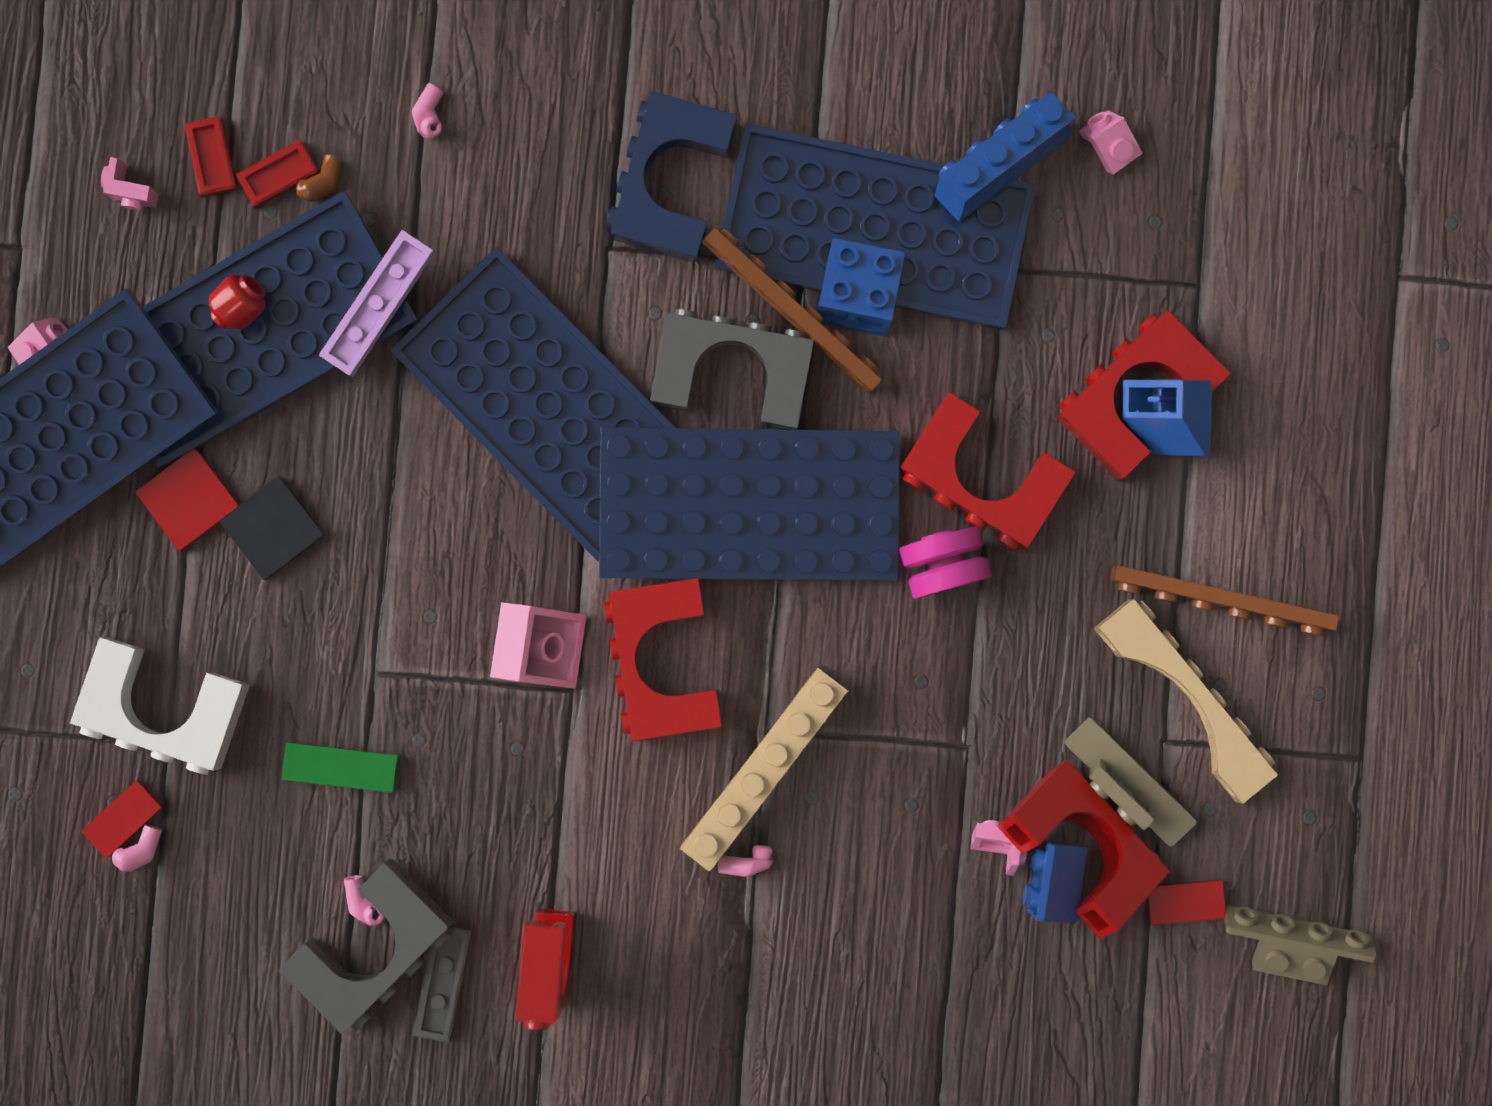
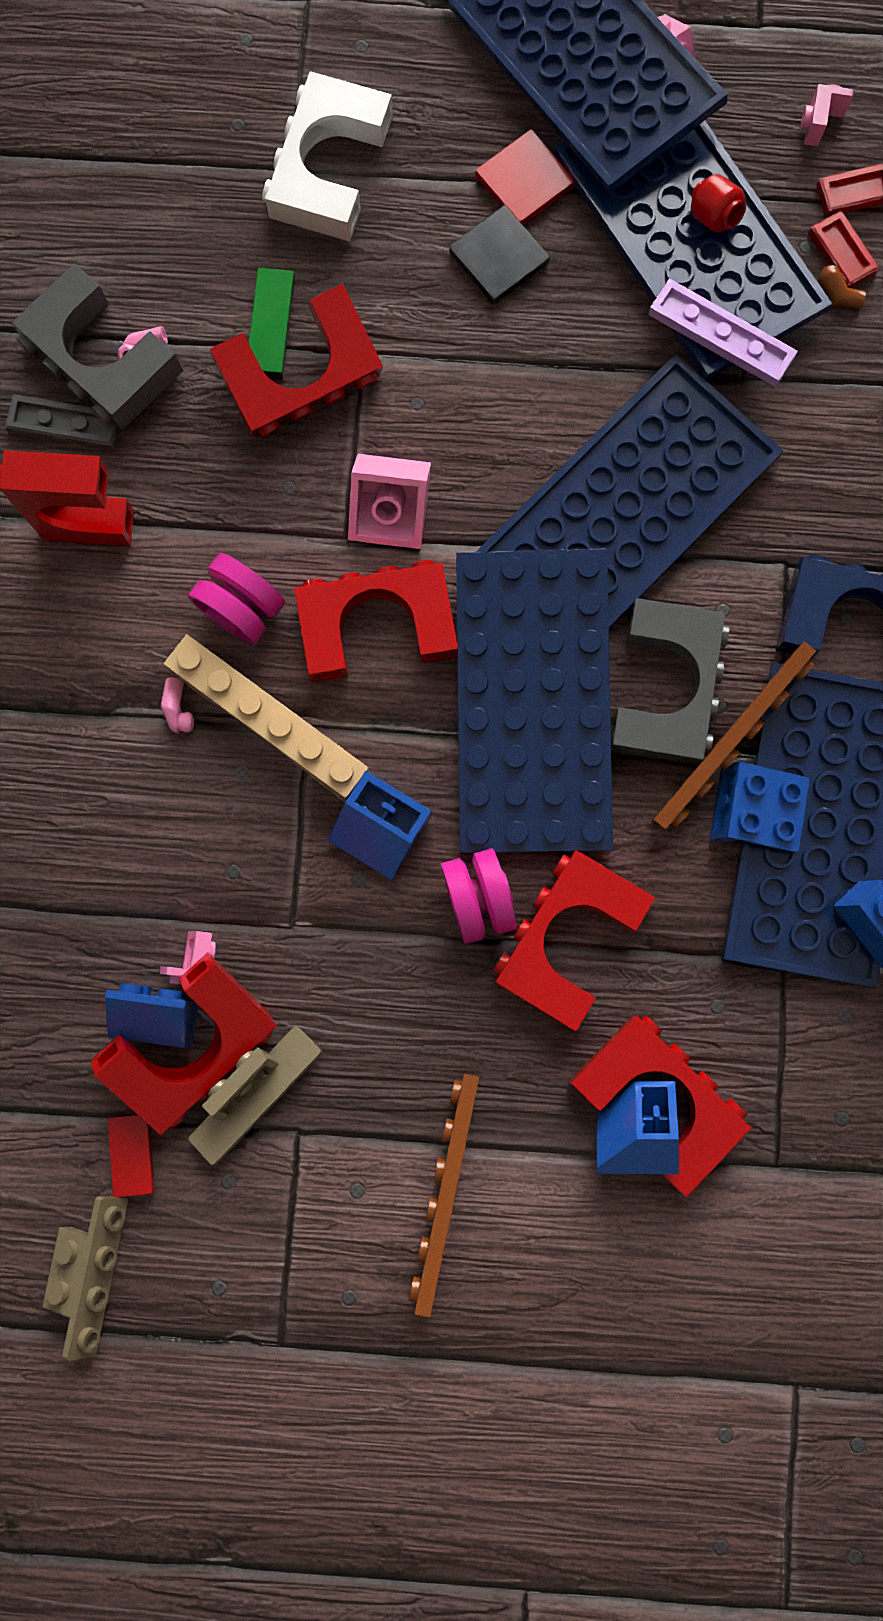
camera: 90 degrees right, 5 degrees down
red tile [81,779,164,859] -> none
bright pink arm [112,824,162,872] -> none
tan arch [1094,599,1278,804] -> none
none -> dark pink wheel [187,552,286,646]
none -> red arch [210,283,383,438]
none -> blue slope [328,771,432,880]

